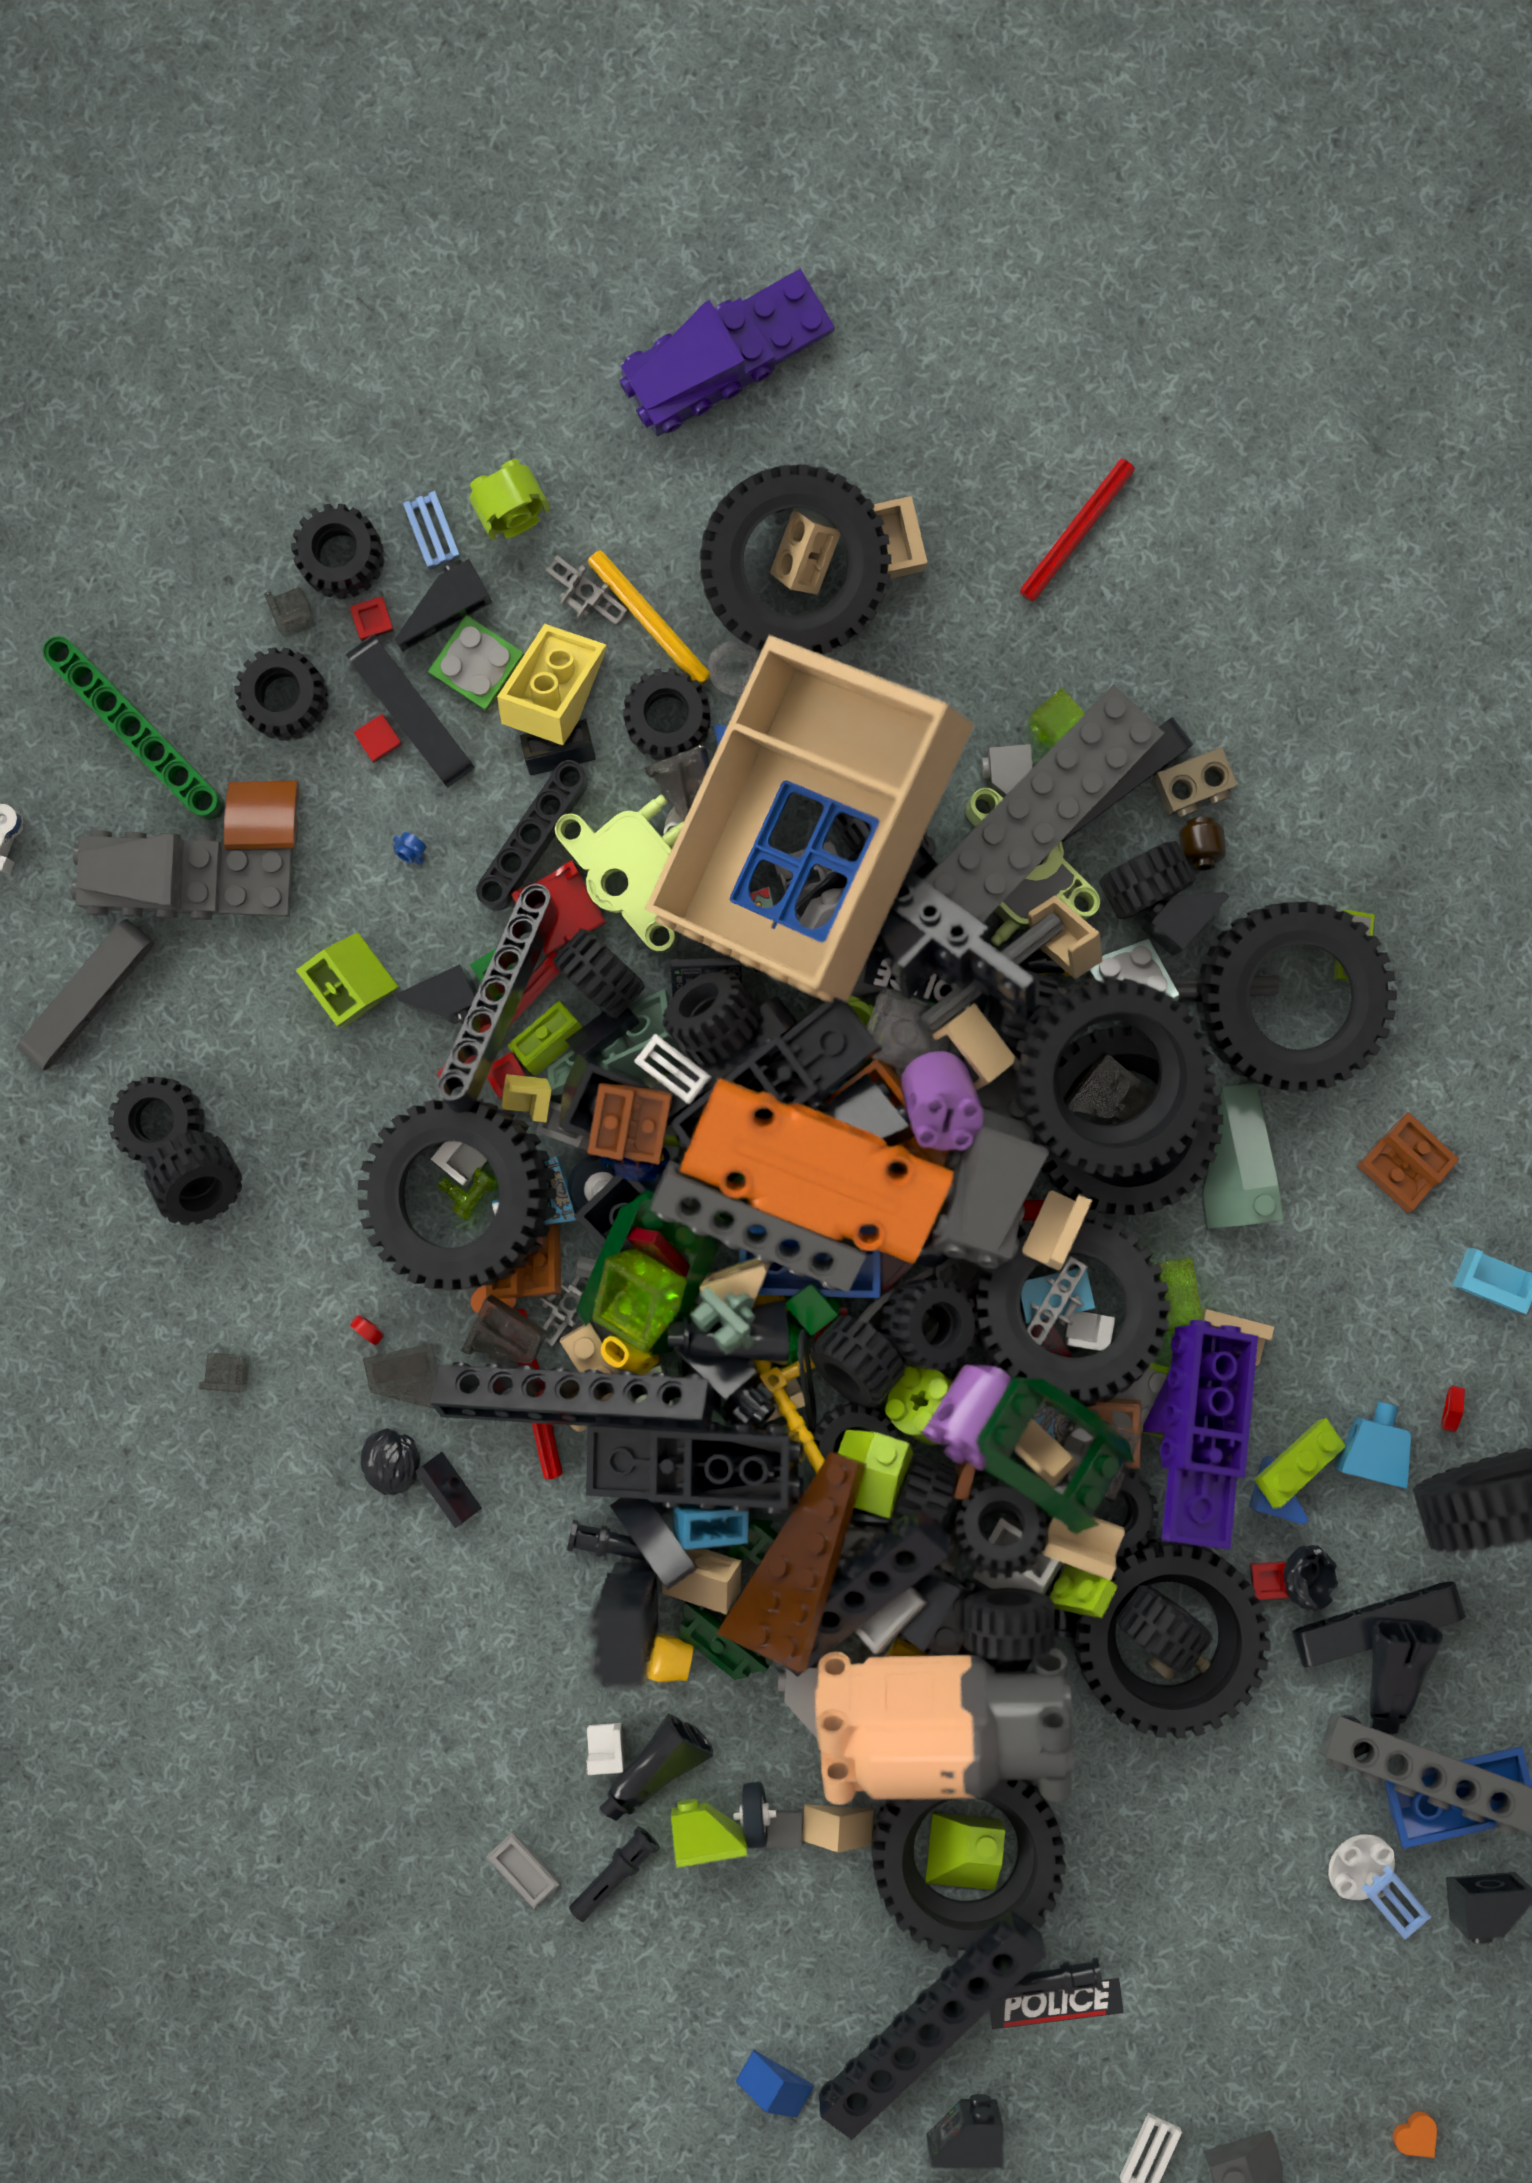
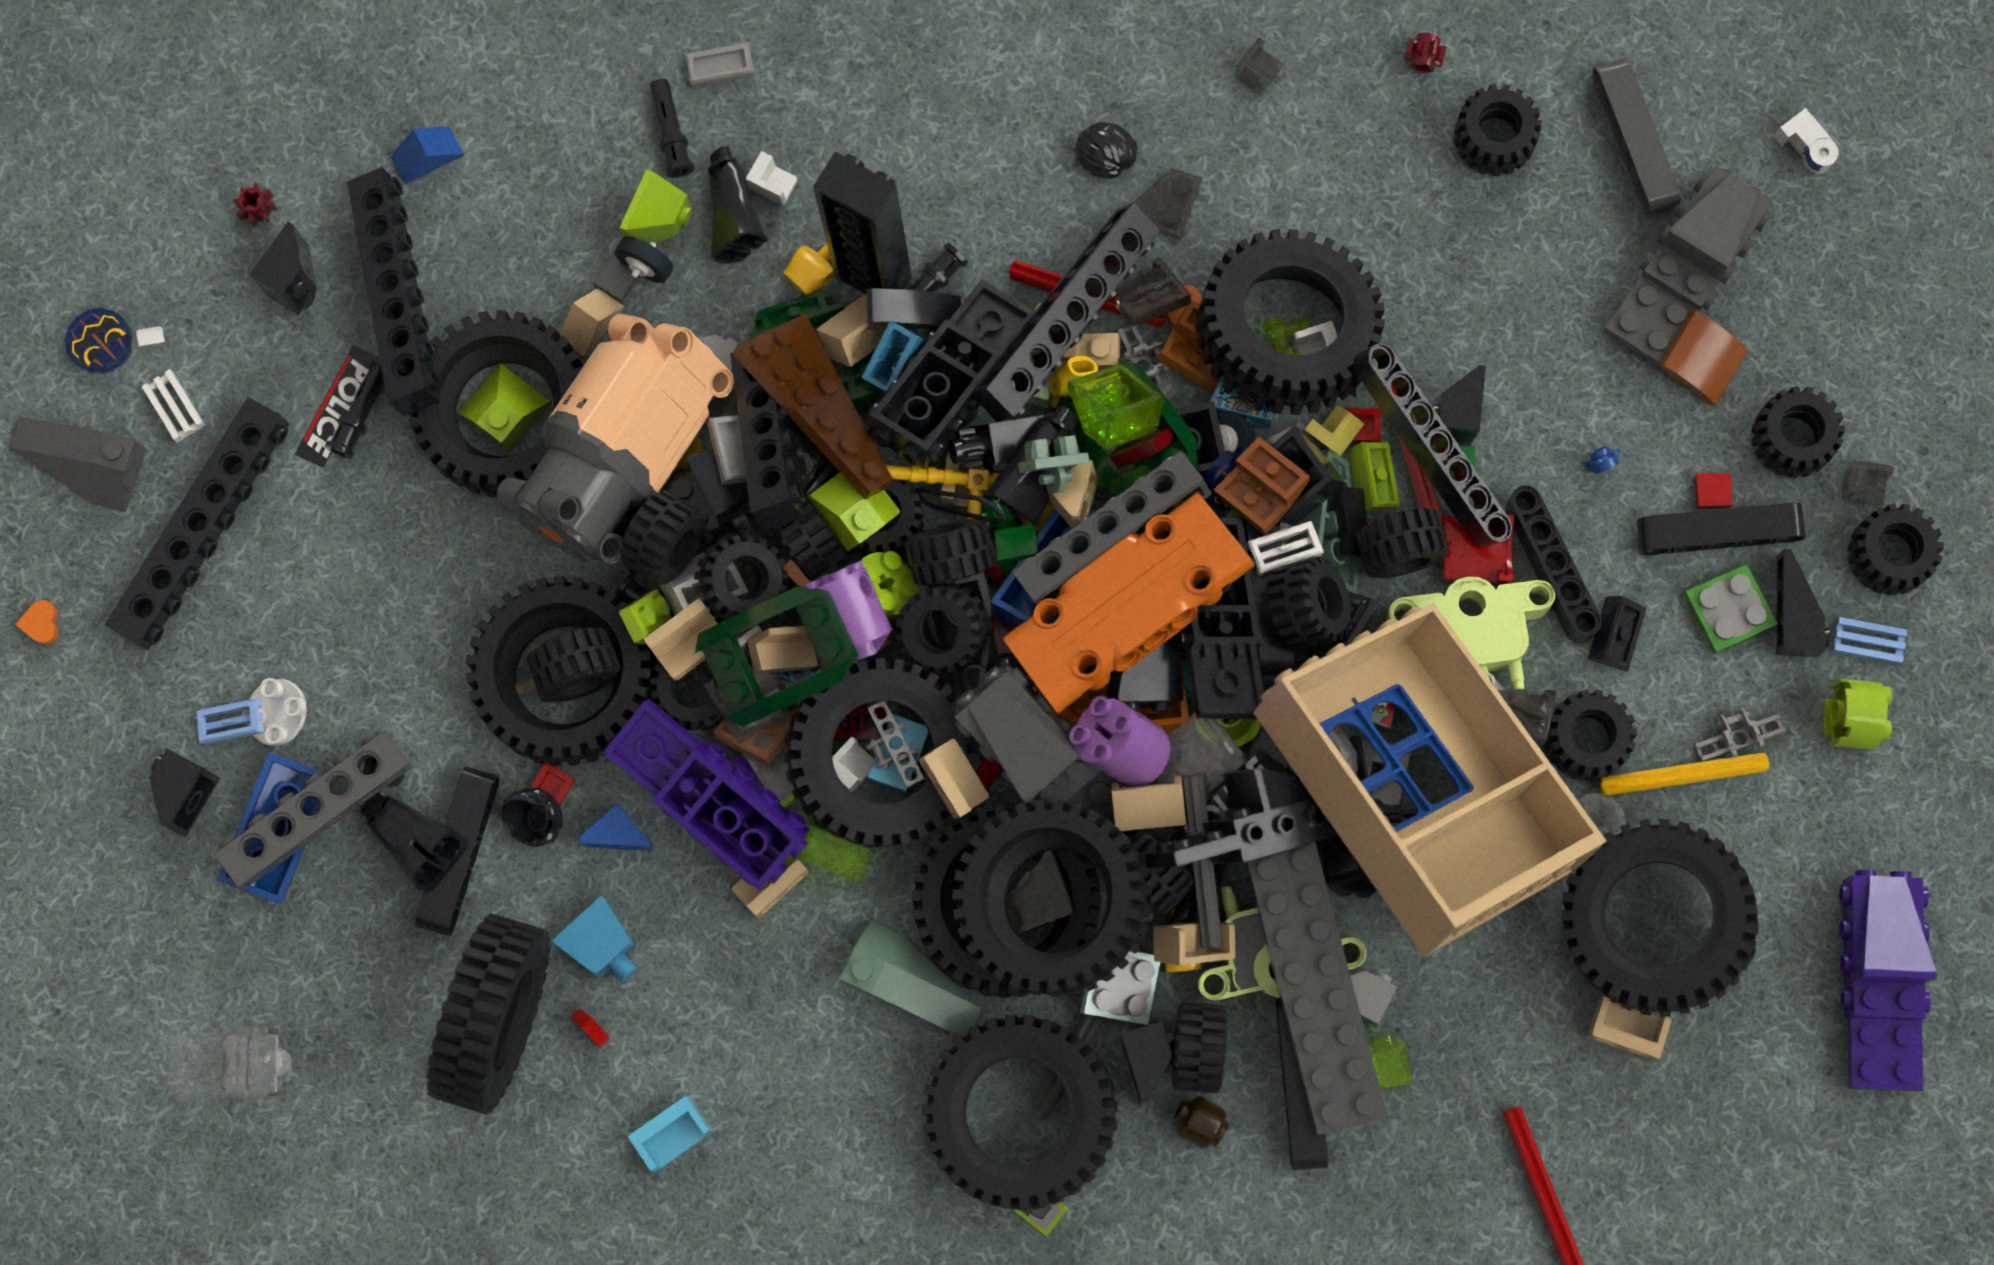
camera: 130 degrees right, 10 degrees down
green beam [42,636,224,820] -> none
black tyre [144,1131,243,1226] -> none
lime slope [296,932,399,1029] -> none
red tile [349,596,394,641] -> none
red tile [349,1315,384,1346] -> none
black plate [415,1452,482,1528] -> none
light yellow slope [497,624,607,745] -> none
tan brick [770,508,841,595] -> none
dark tan brick [1152,747,1238,818] -> none
lime plate [1254,1418,1346,1509] -> none
dark orange slope [1357,1112,1459,1213] -> none
none -> black brick [105,397,289,650]
none -> dark red gear [1404,32,1447,73]

